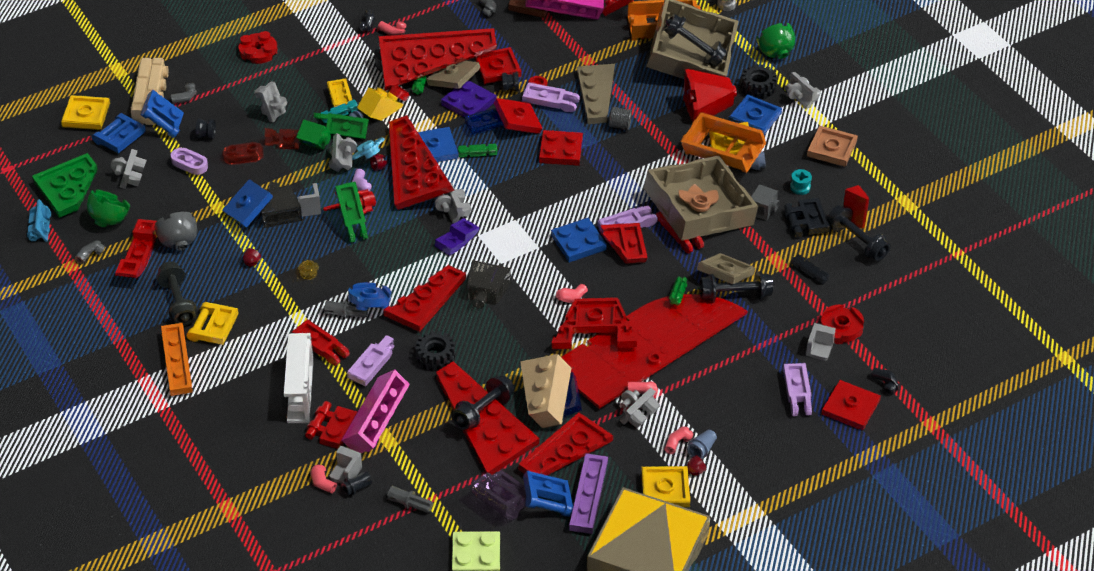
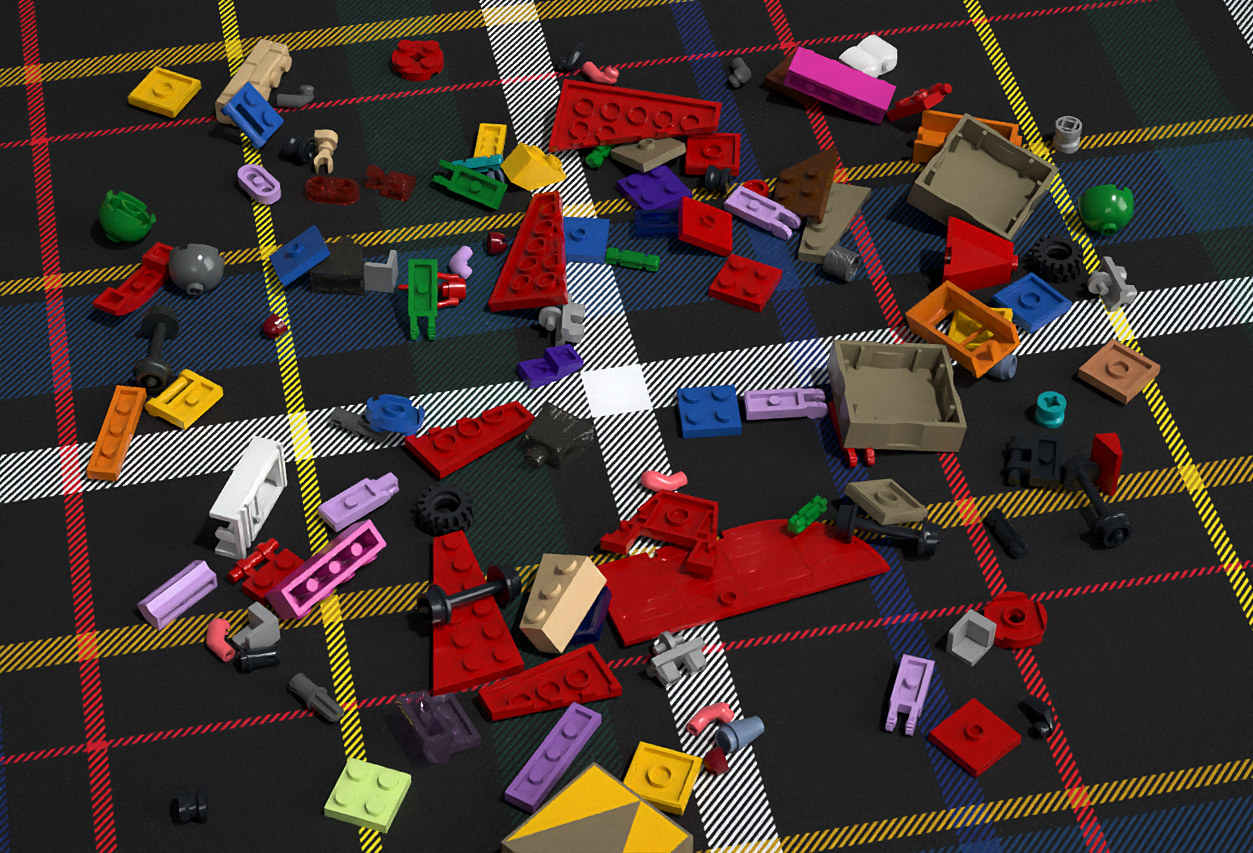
camera: 20 degrees right, 0 degrees up
dark azure hinge [27,199,51,242] -> none
green plate [32,153,98,218] -> none
dark grey arm [75,240,105,264] -> none
blue plate [92,113,146,153] -> none
light grey hips [111,149,146,189] -> none
light grey hips [254,81,287,123] -> none
red hinge [292,319,350,366] -> none
green brick [296,119,331,150] -> none
clear yellow plate [298,260,319,279] -> none
light grey hips [329,133,357,172] -> none
medium azure plate [352,137,385,160] -> none
red tile [389,85,409,101] -> none
blue plate [523,471,573,517] -> none
red wing [599,223,648,264] -> none
coral arm [628,381,658,396] -> none
black piece [663,14,726,66] -> none
nougat plate [678,184,719,212] -> none
dark grey brick [751,184,780,221] -> none
none -> lavender piece [137,560,217,631]
none -> tan piece [313,129,338,174]
none -> reddish brown wing [773,147,839,224]

